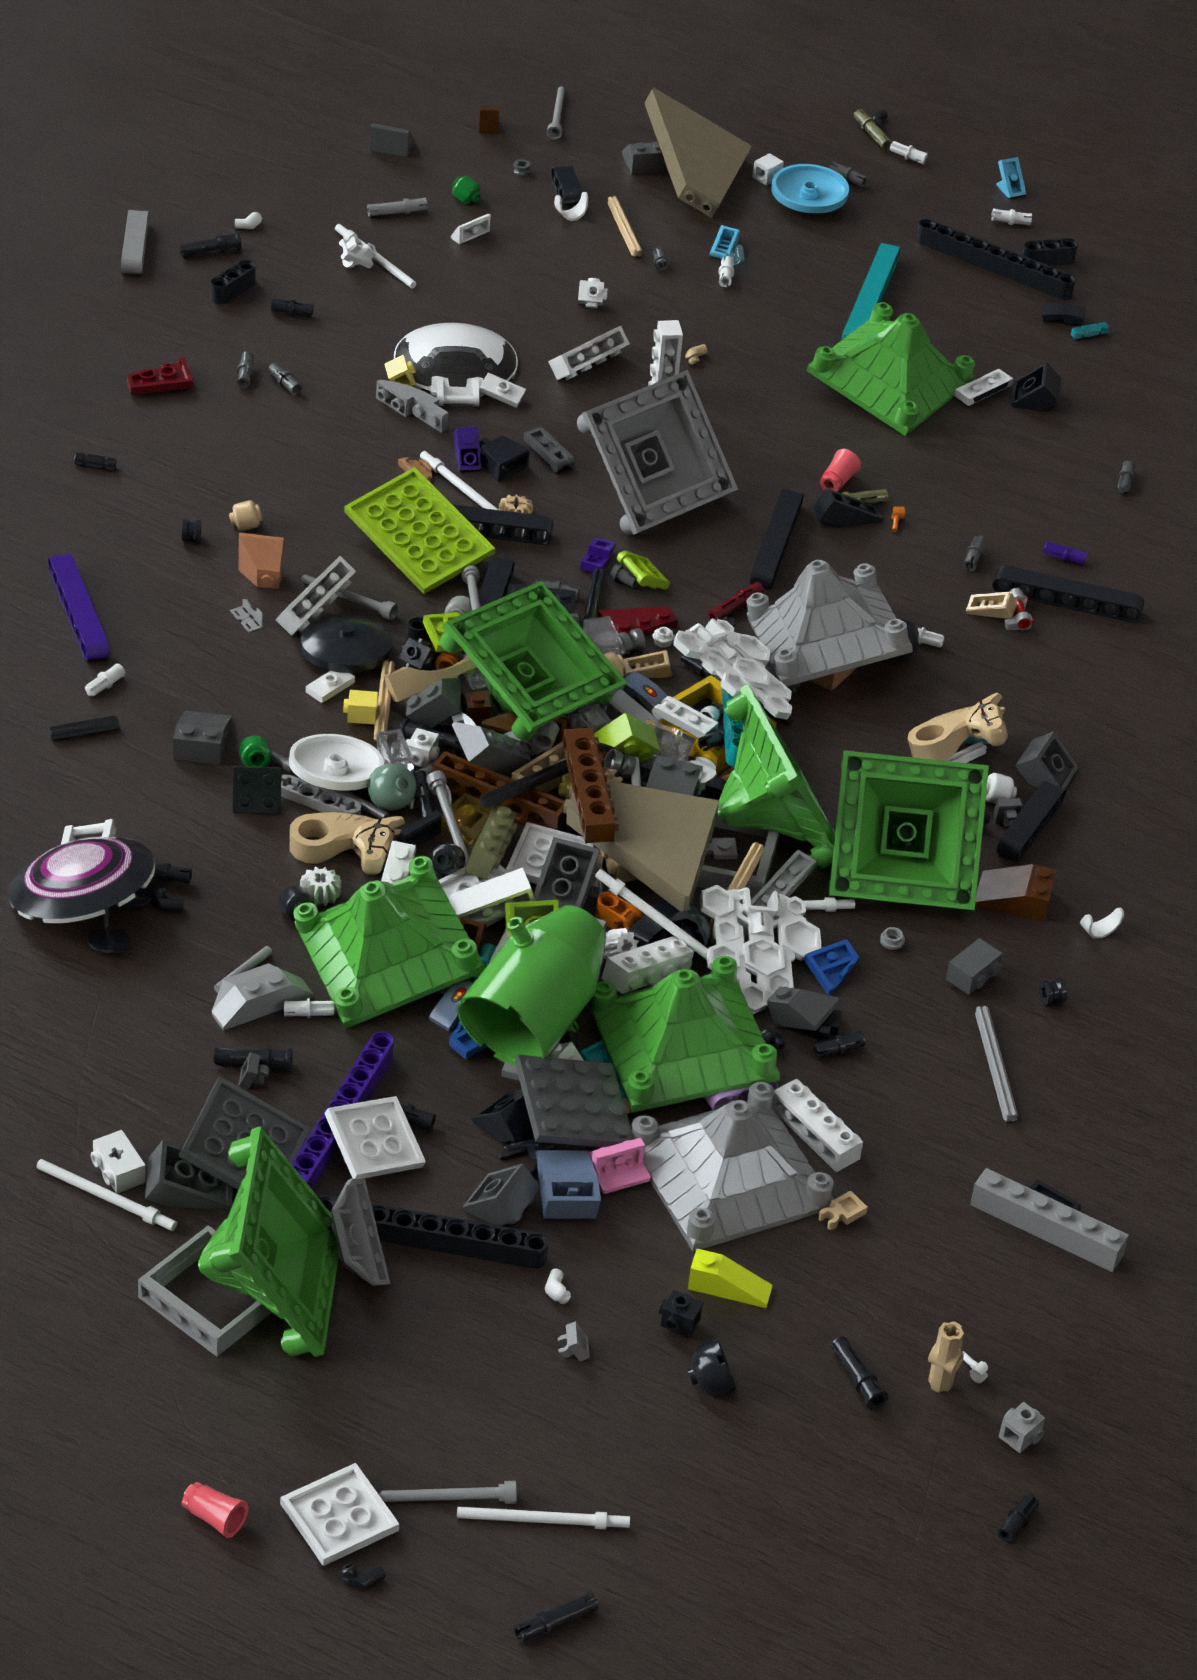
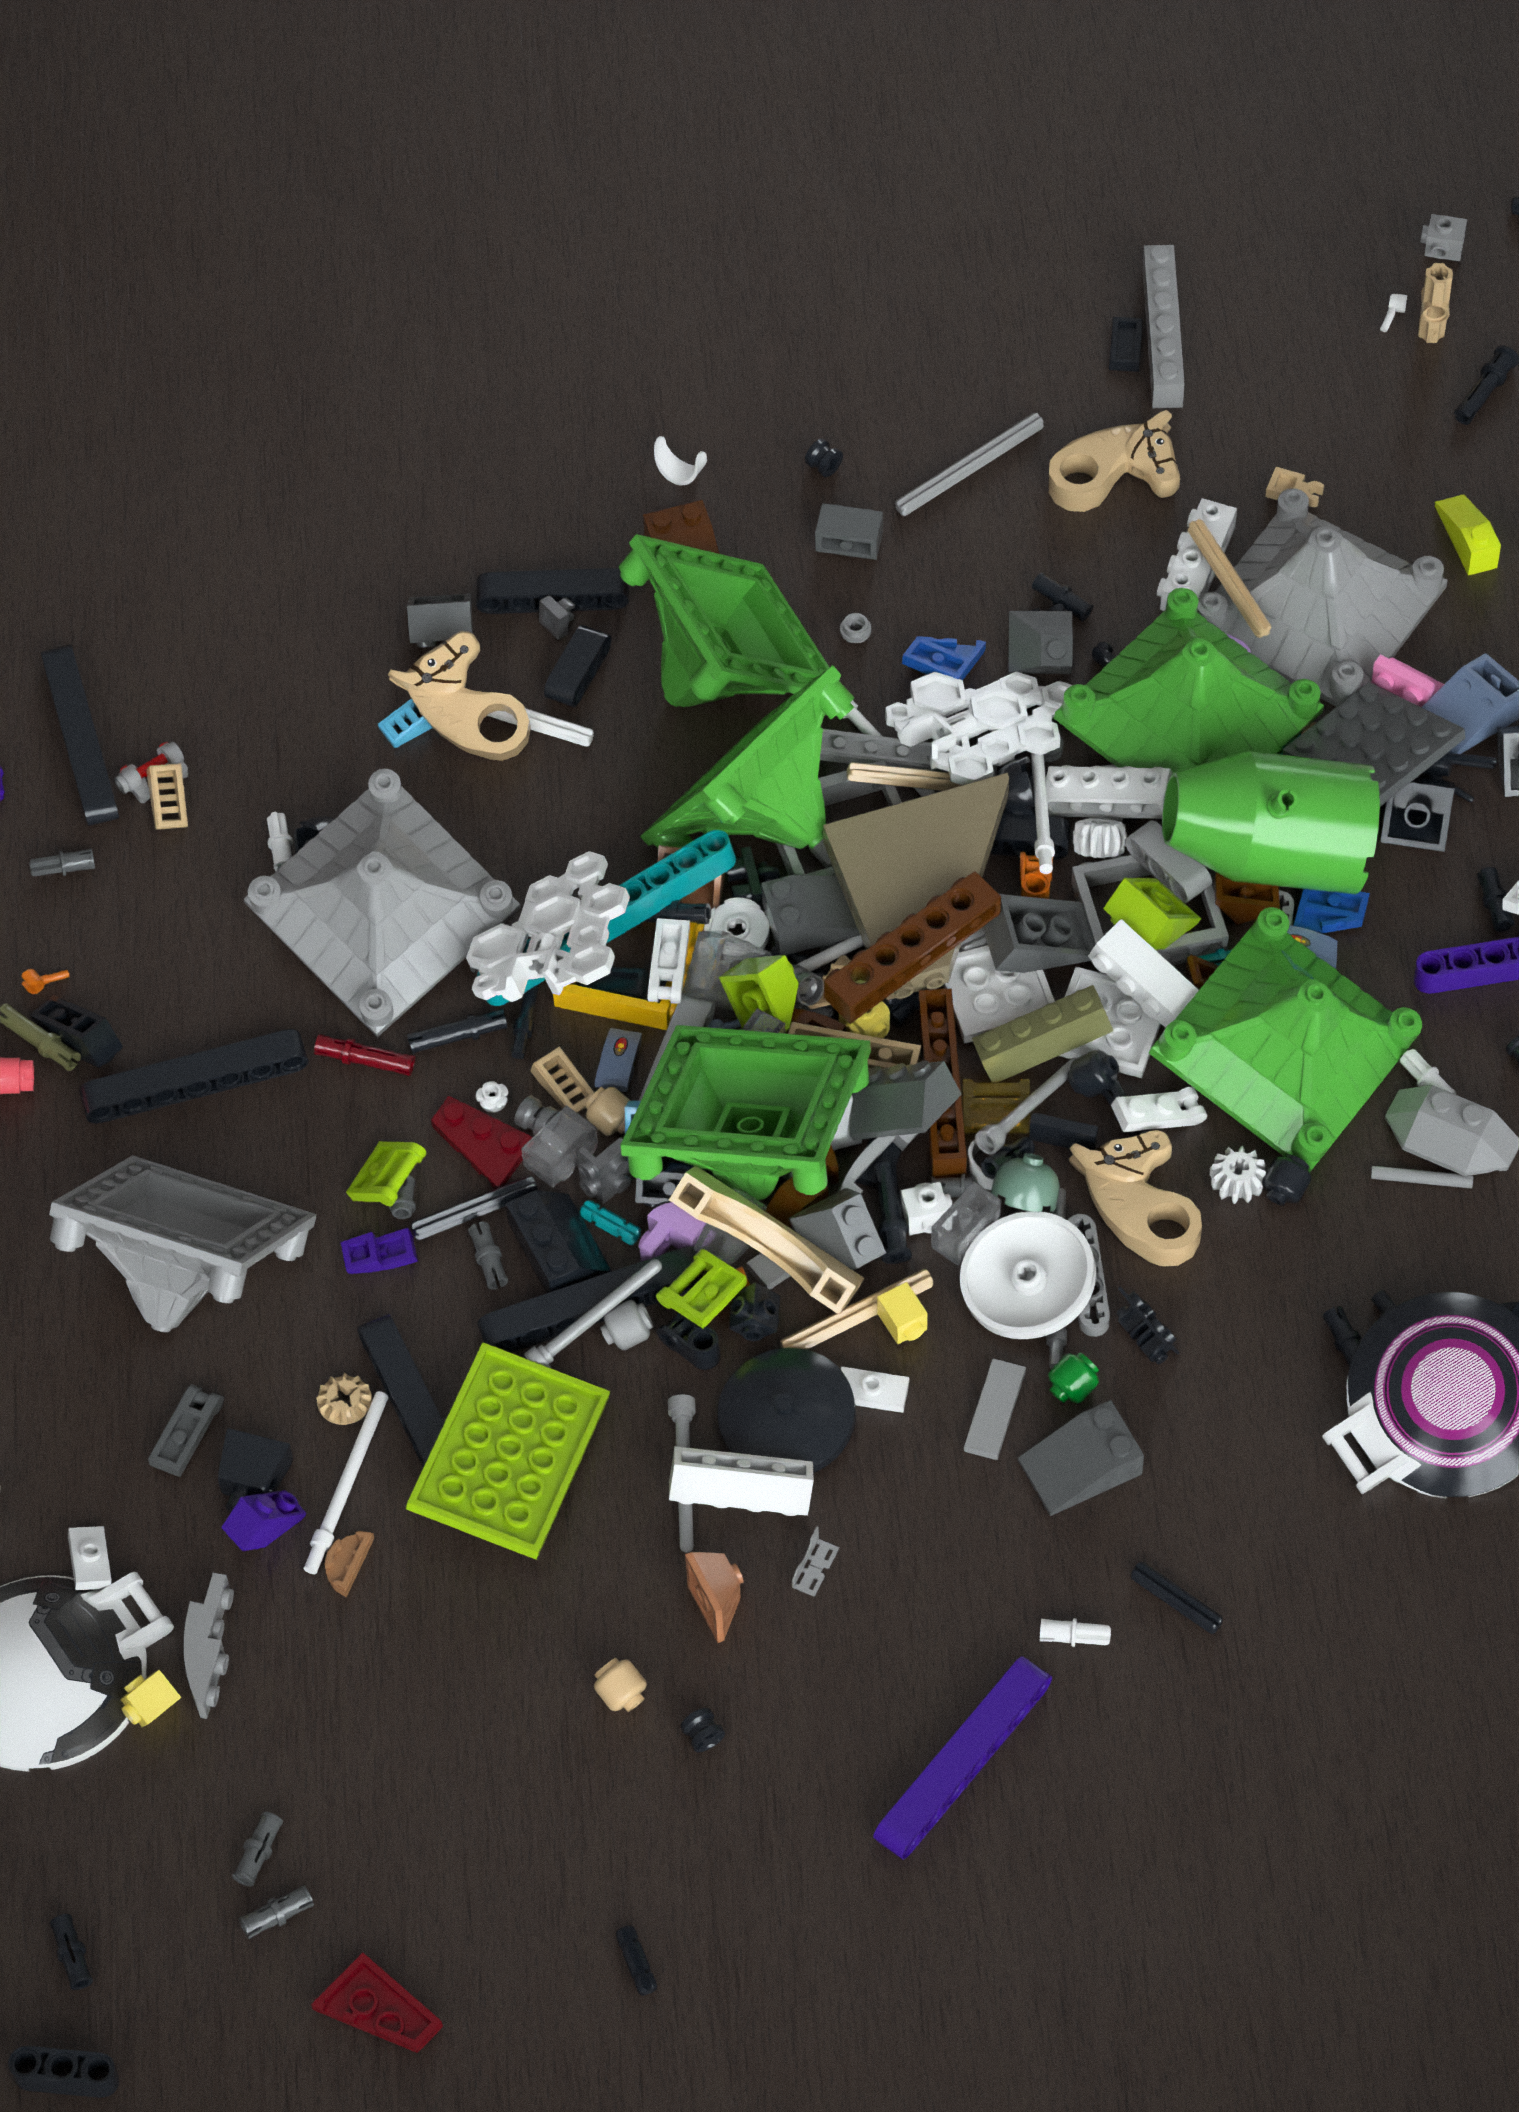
camera: 115 degrees left, 15 degrees up
black axle [479,759,569,809] -> none
white hinge [700,706,720,721] -> none
white head [986,773,1017,804] -> none
none -> light grey tile [964,1359,1026,1460]
none -> tan animal [1048,410,1180,512]
none -> tan axle [1188,519,1271,638]

